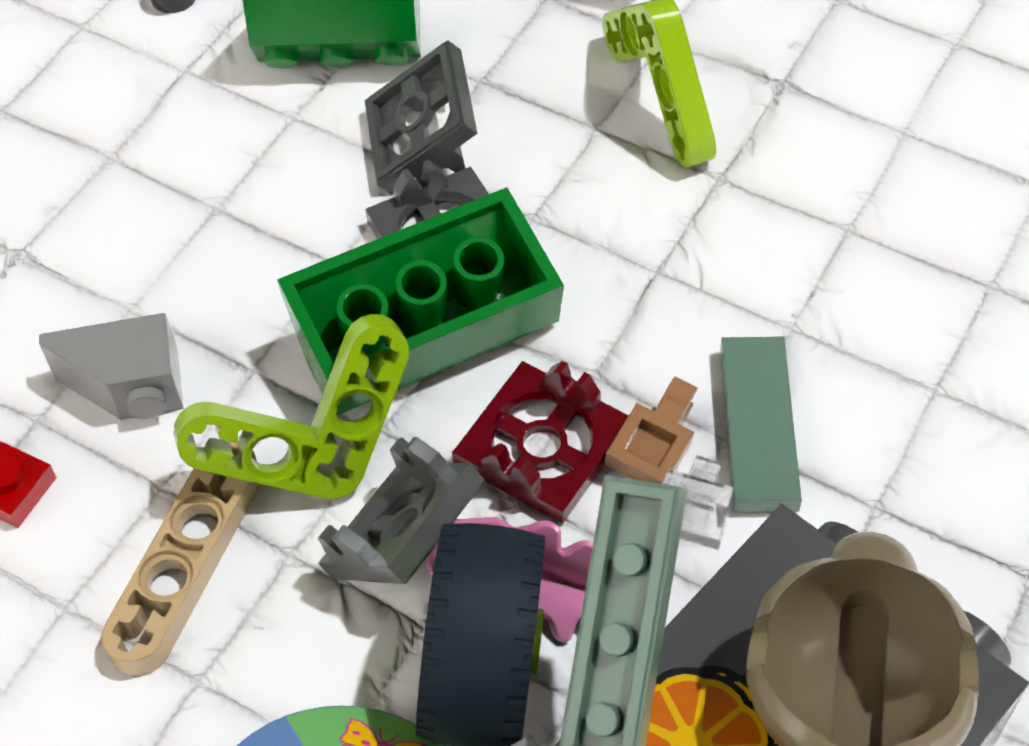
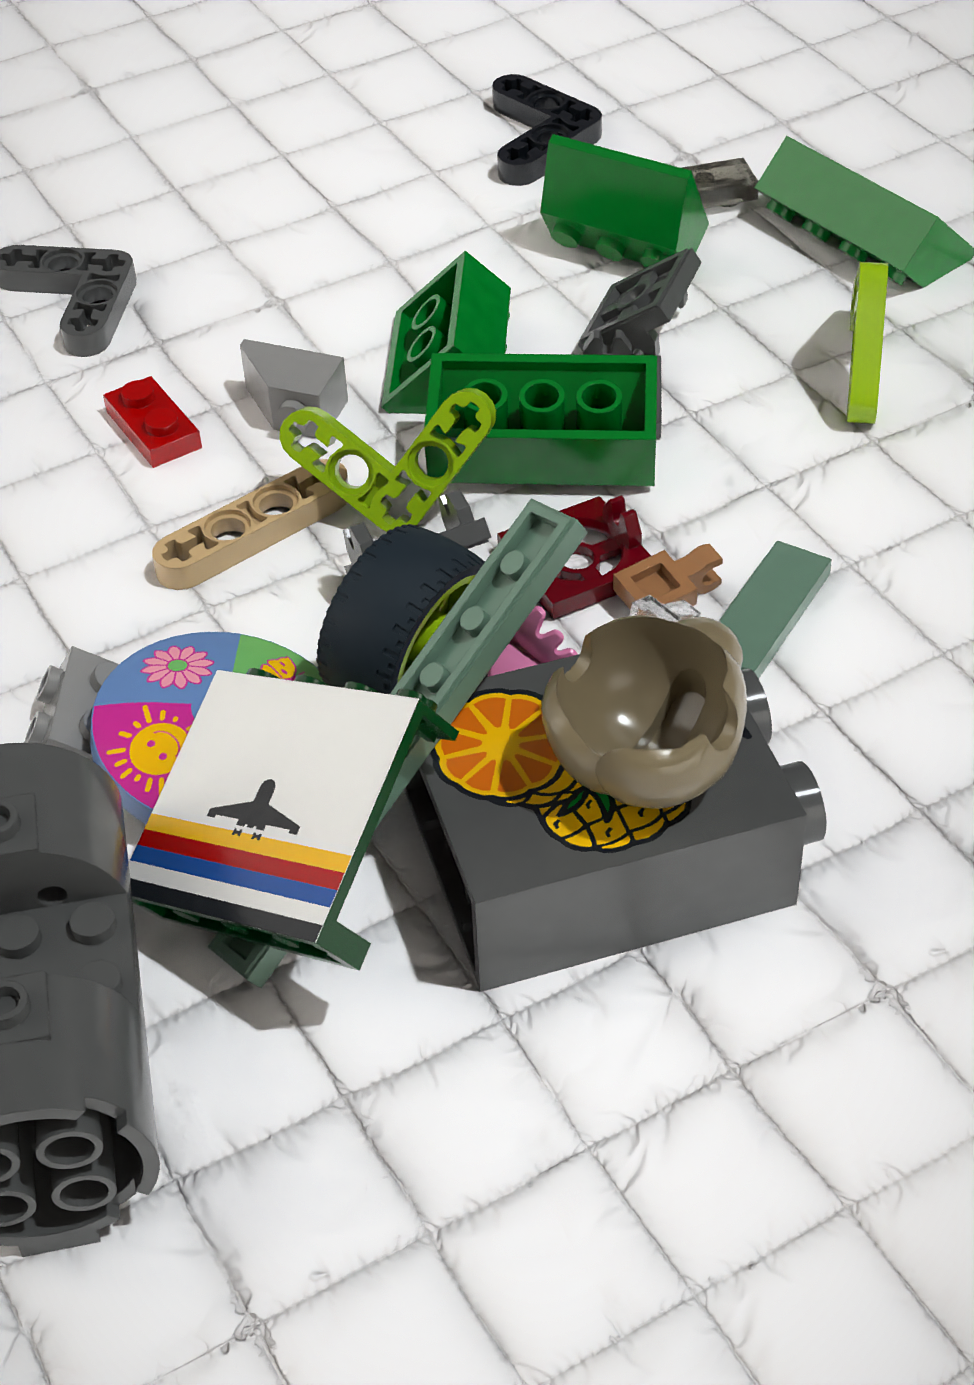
camera: 30 degrees right, 10 degrees down
none -> green slope [381,250,511,414]

